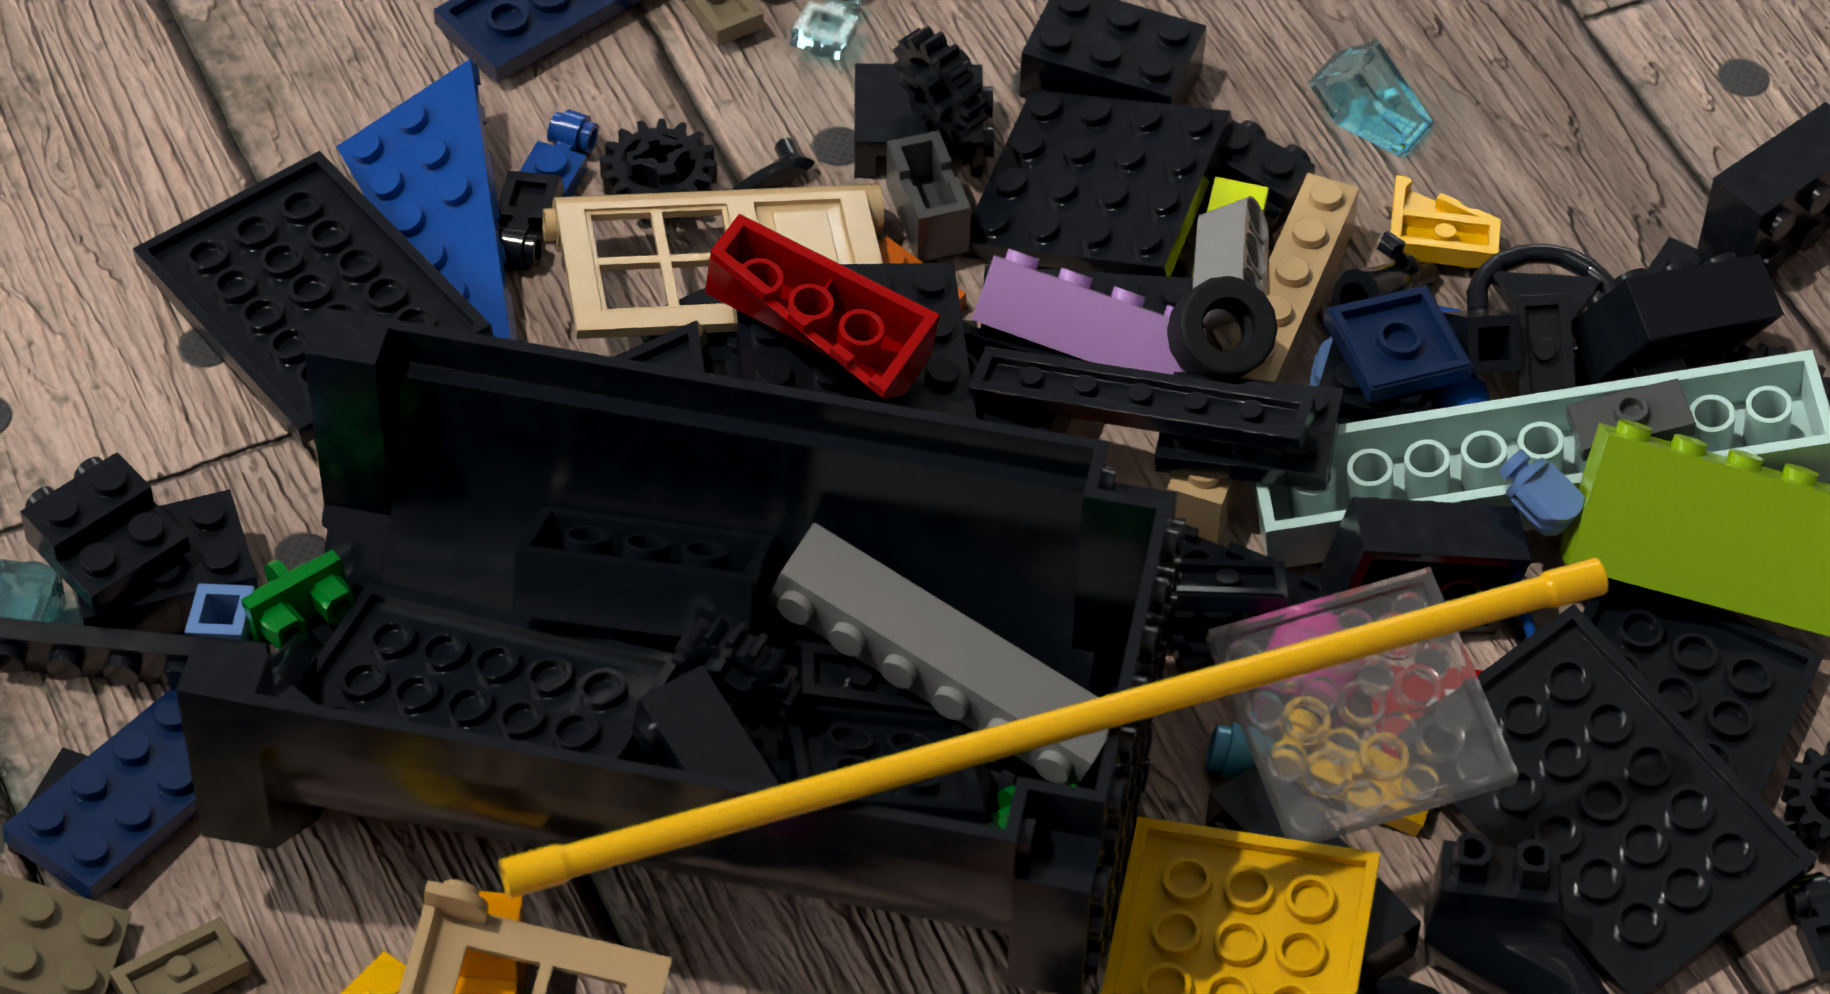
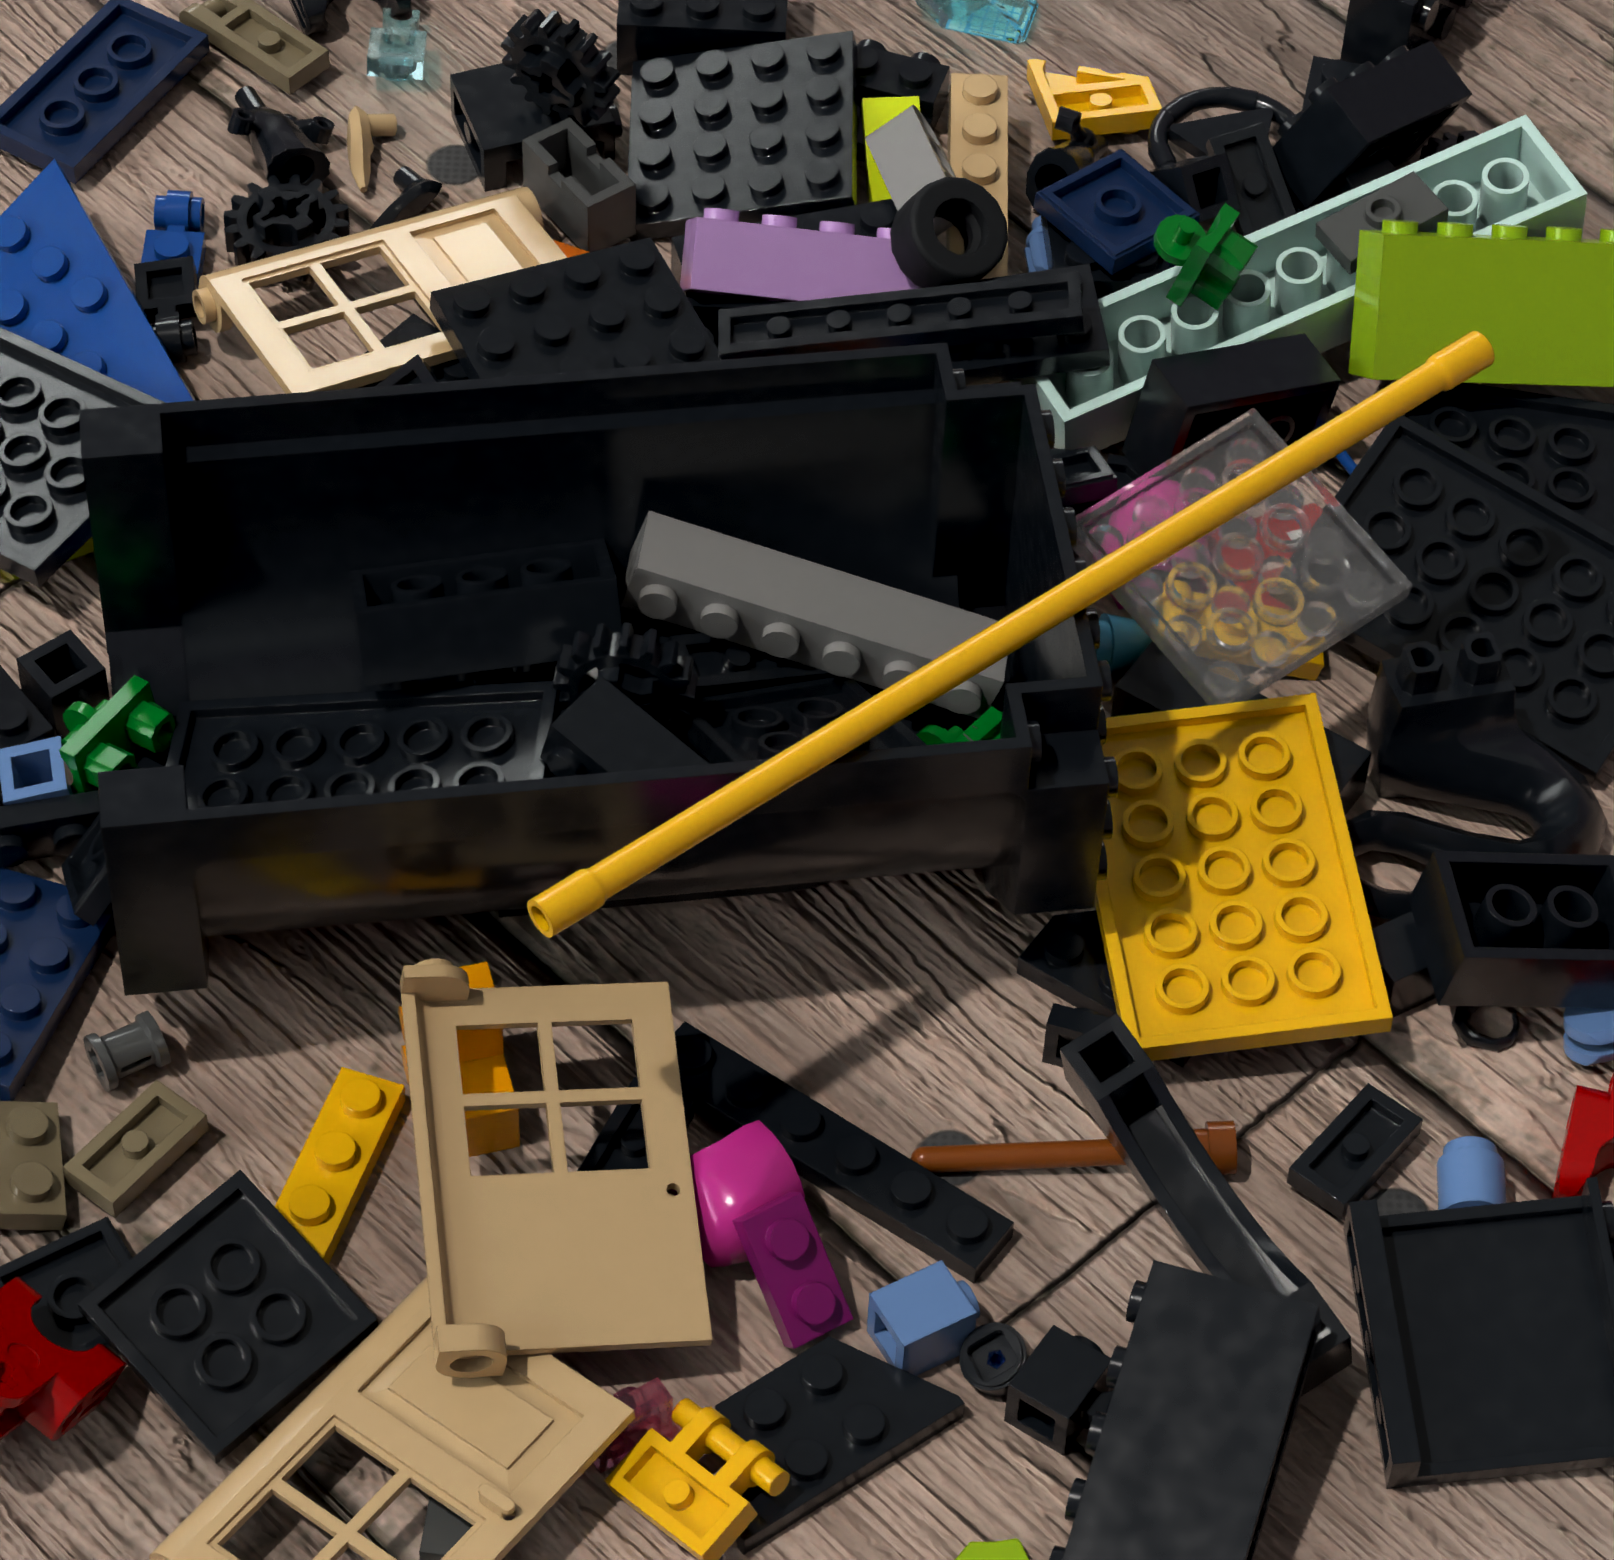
camera: 20 degrees left, 0 degrees up
red wedge [705,213,940,399] -> none
medium blue arm [1498,449,1585,536] -> none
none -> black brick [16,629,110,740]
none -> dark grey bush [83,1011,171,1092]
none -> black piece [227,86,335,186]
none -> tan bar [347,105,397,193]
none -> green hips [1153,203,1258,311]

